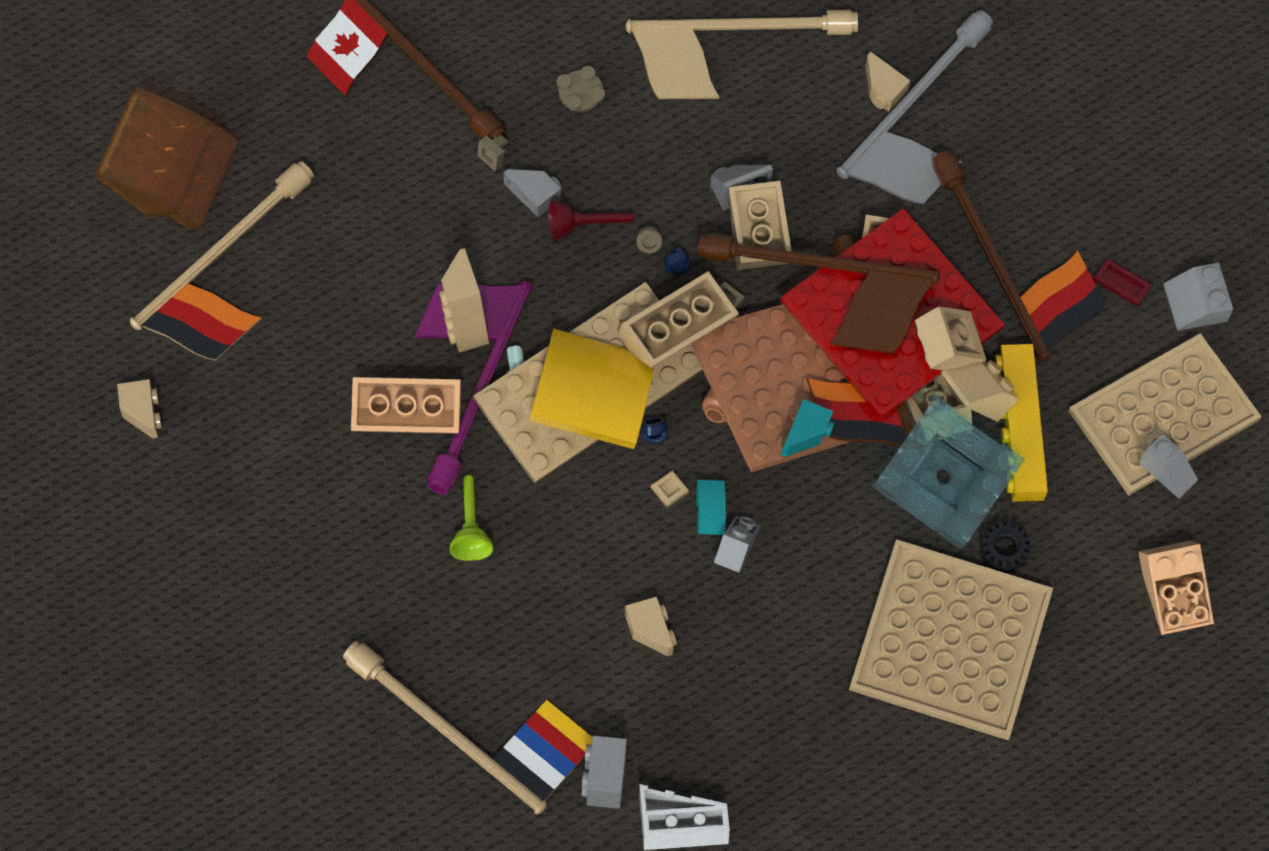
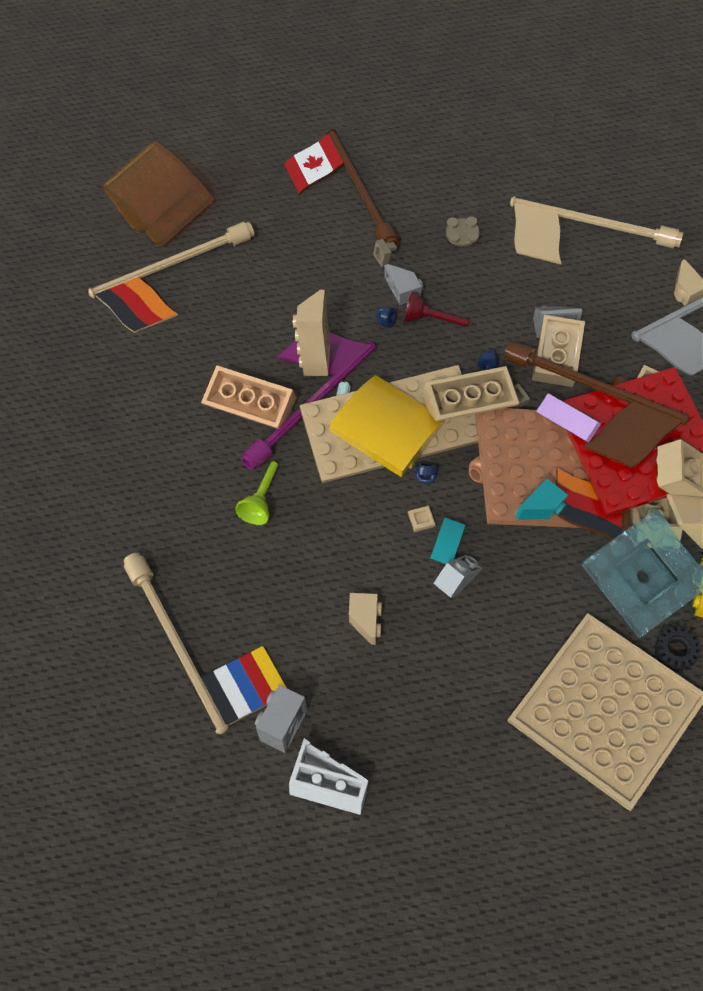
camera: 25 degrees right, 5 degrees down
tan slope [117,379,162,438] -> none
dark tan tile [636,226,662,253] -> none
none -> dark blue tile [377,307,397,327]
none -> lavender tile [536,394,601,443]

